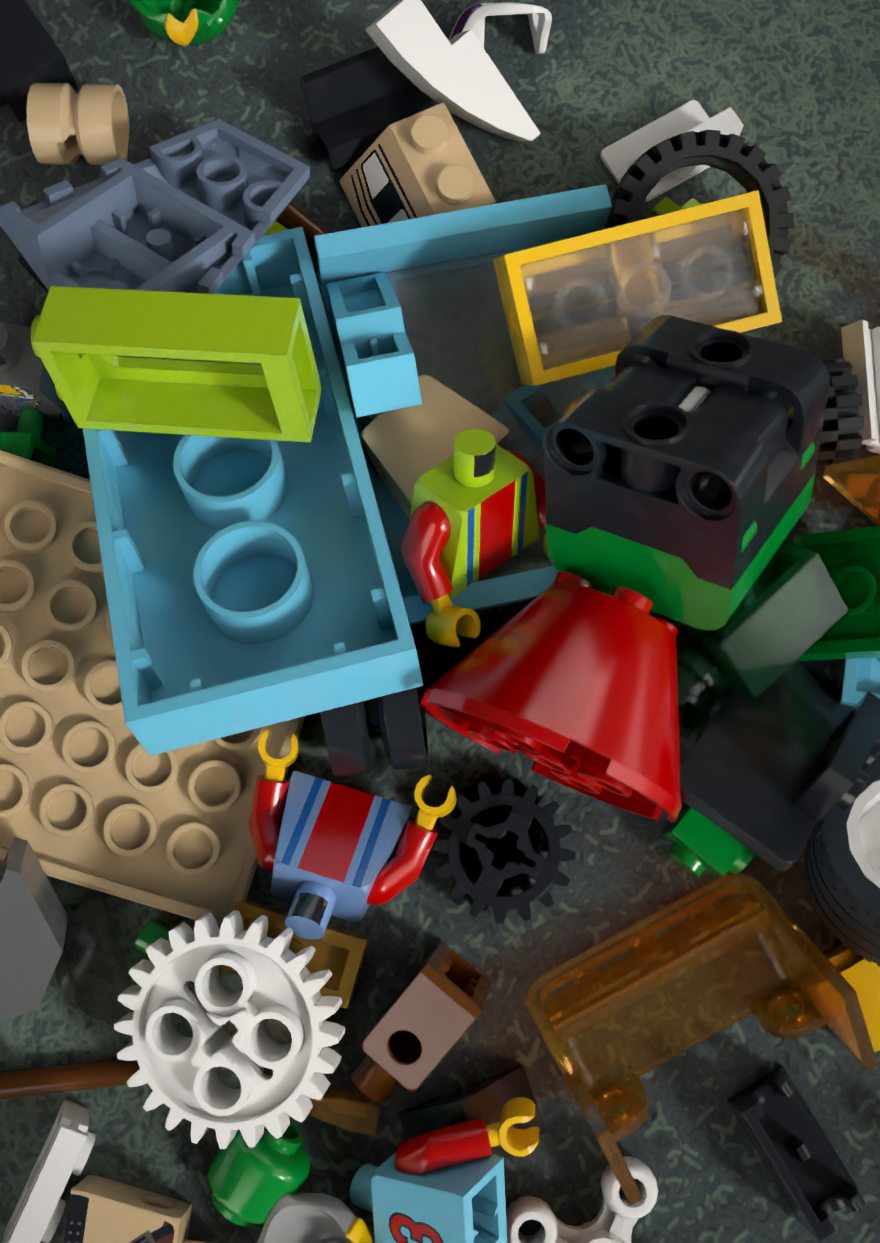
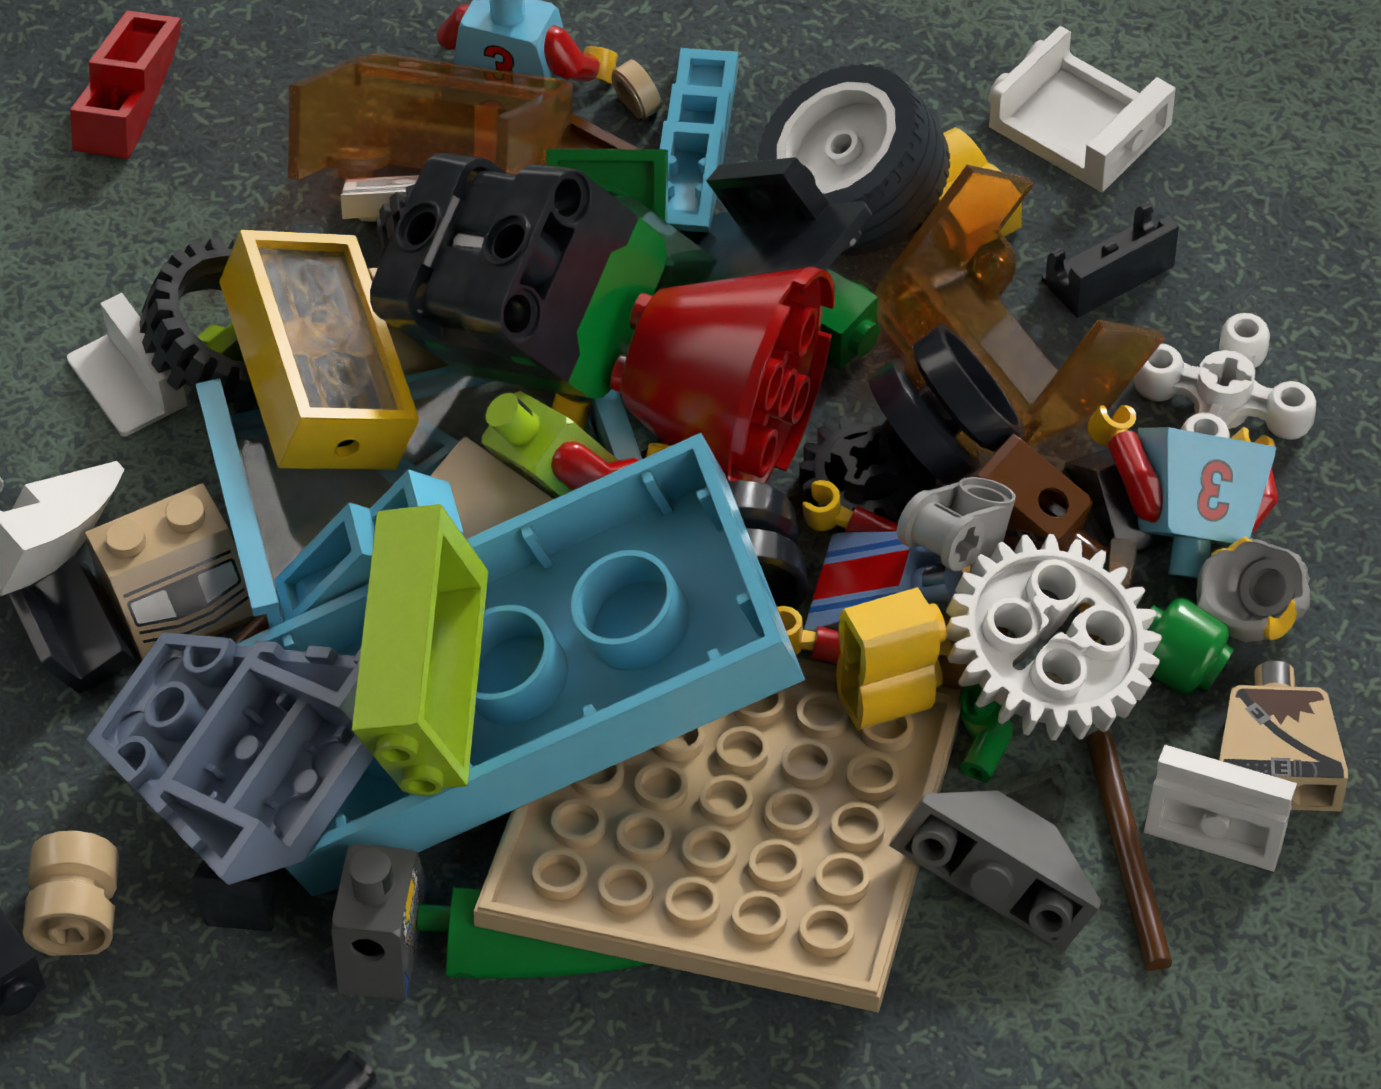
camera: 90 degrees left, 25 degrees down
none -> yellow brick [836,587,947,731]
none -> black wheel [868,323,1025,486]
none -> light grey piece [897,477,1016,571]

